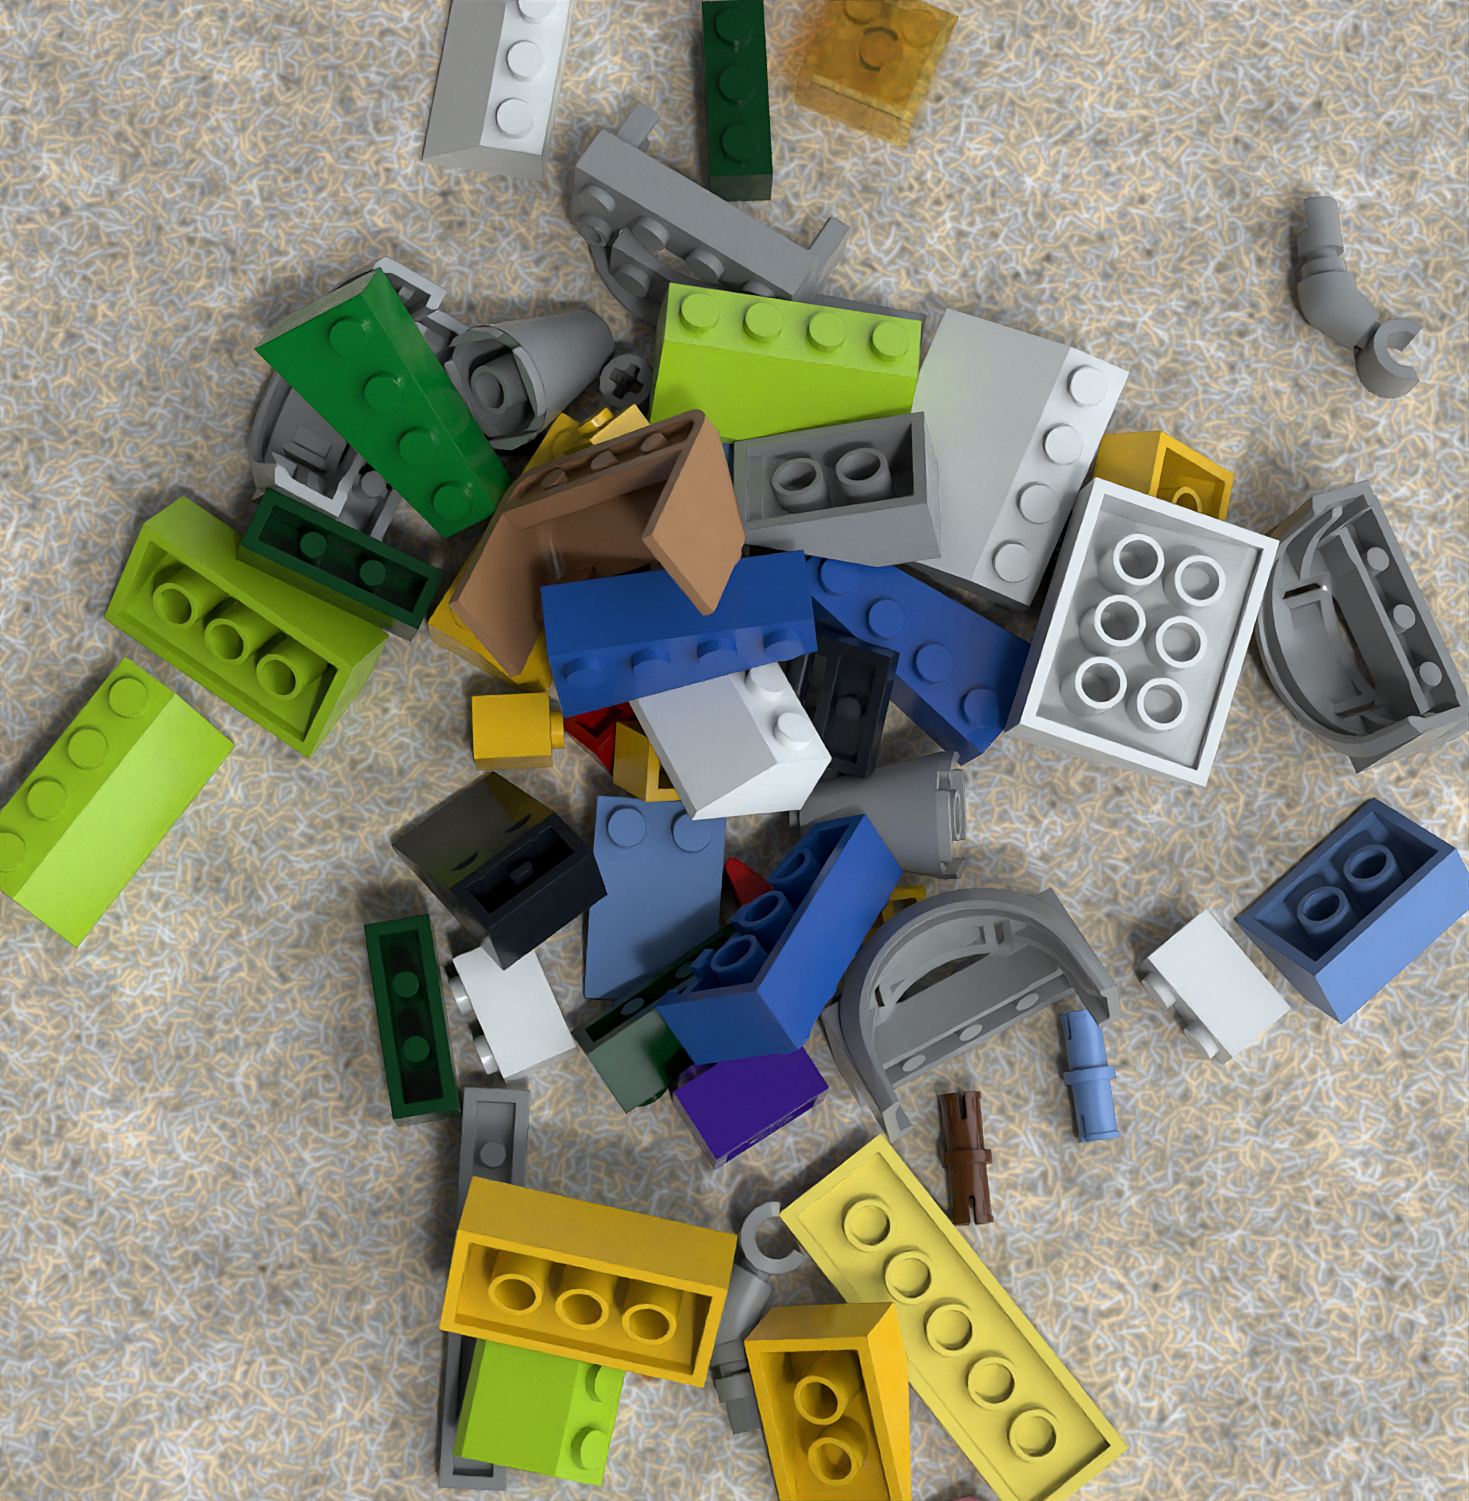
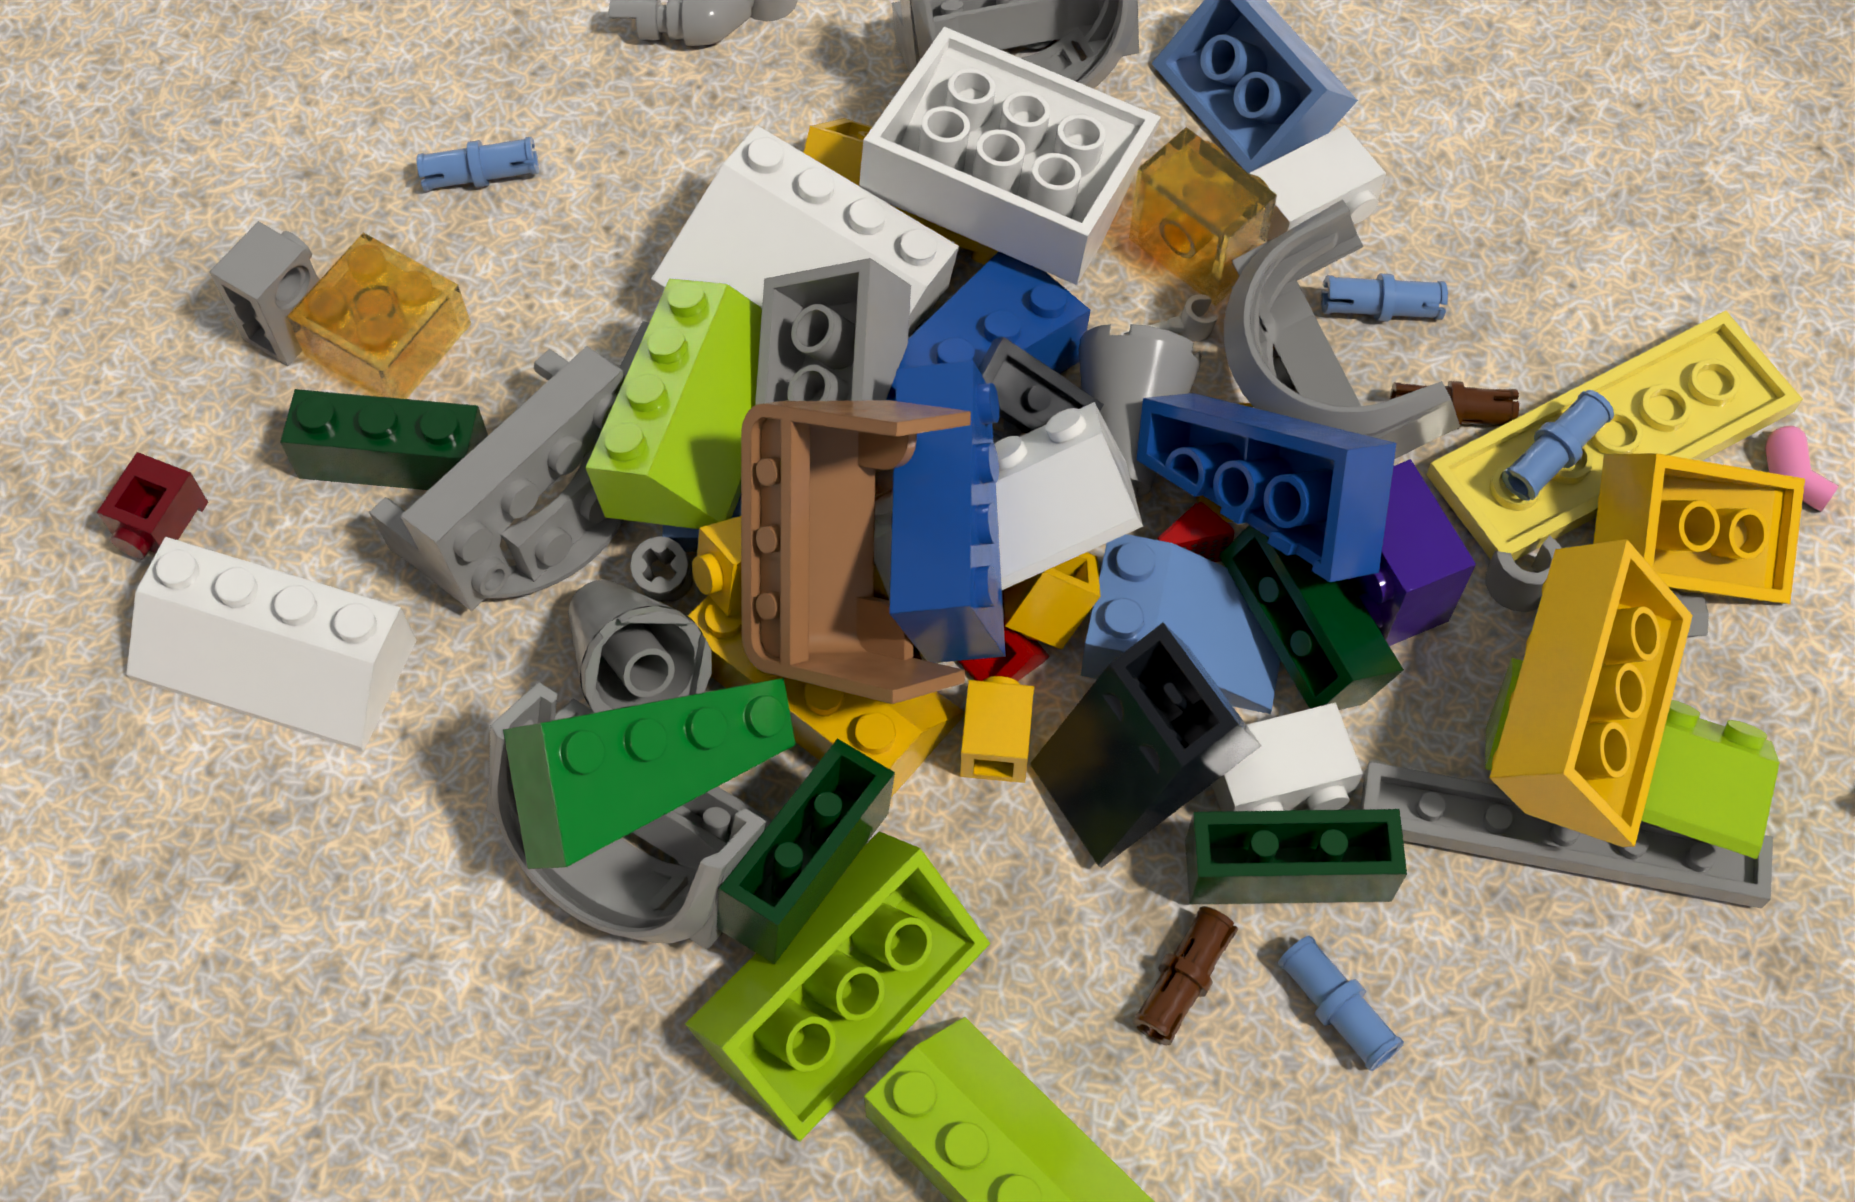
camera: 75 degrees left, 15 degrees down
none -> medium blue pin [417,137,539,191]
none -> clear yellow brick [1129,127,1277,306]
none -> reddish brown pin [1132,906,1238,1046]
none -> white hand [1148,294,1218,341]
none -> medium blue pin [1278,936,1404,1071]
none -> medium blue pin [1502,390,1614,501]

